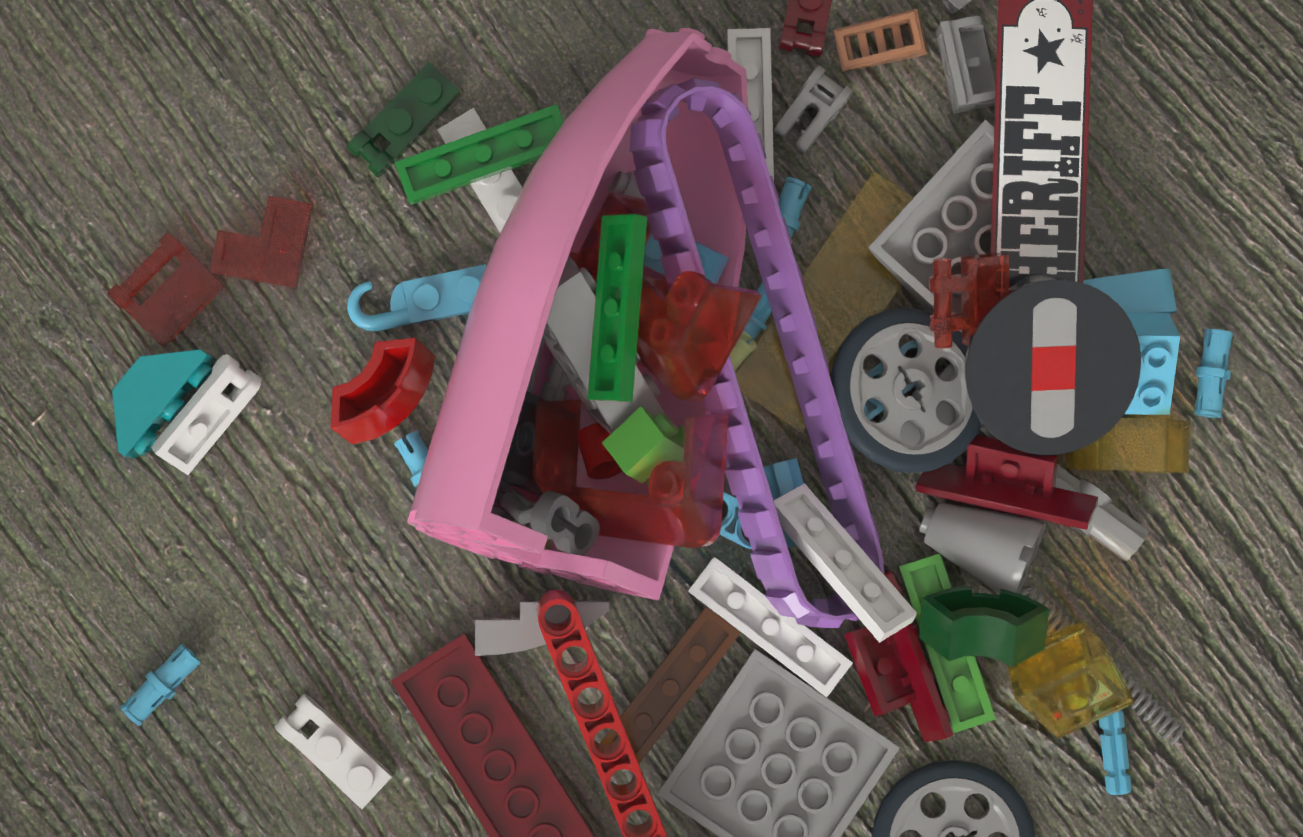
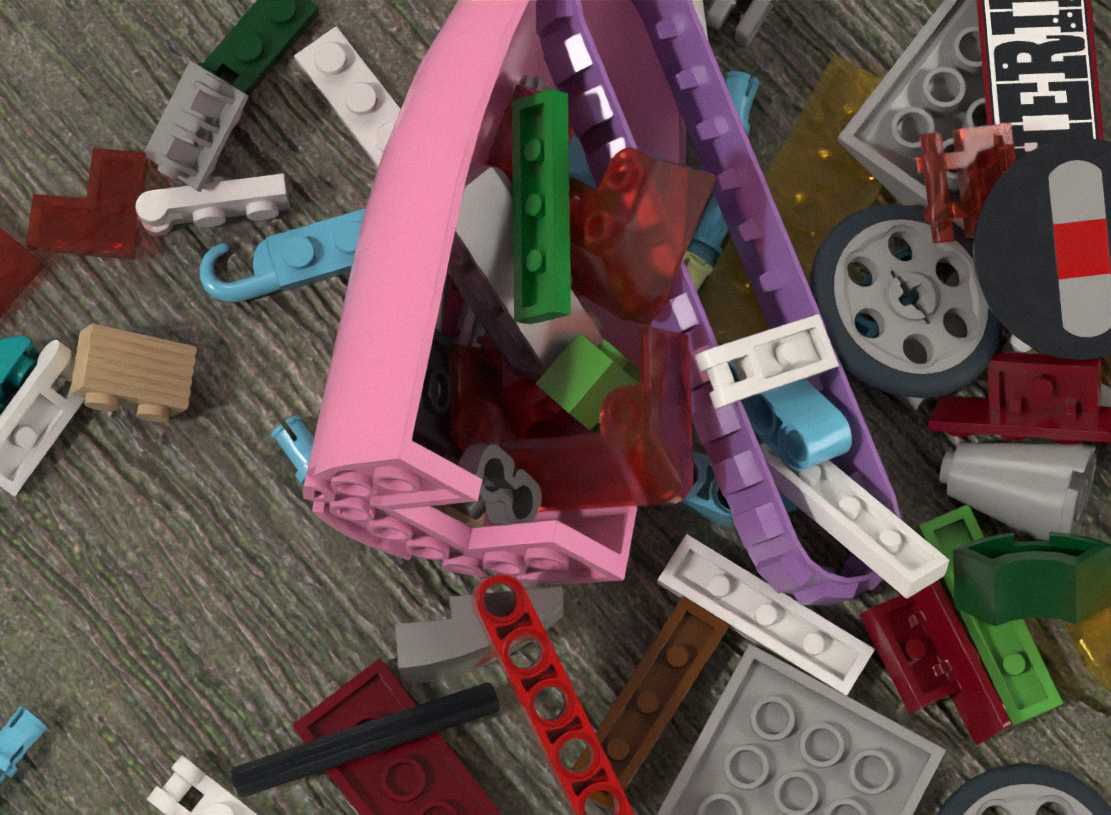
camera: 10 degrees left, 10 degrees down
red brick [331,338,435,444] -> none
green plate [394,104,564,205] -> none
none -> tan brick [70,323,197,422]
none -> white plate [136,173,290,237]
none -> light grey hinge [143,61,249,192]
none -> black axle [230,682,500,798]
none -> white plate [695,314,839,409]
none -> medium azure beam [728,361,852,471]

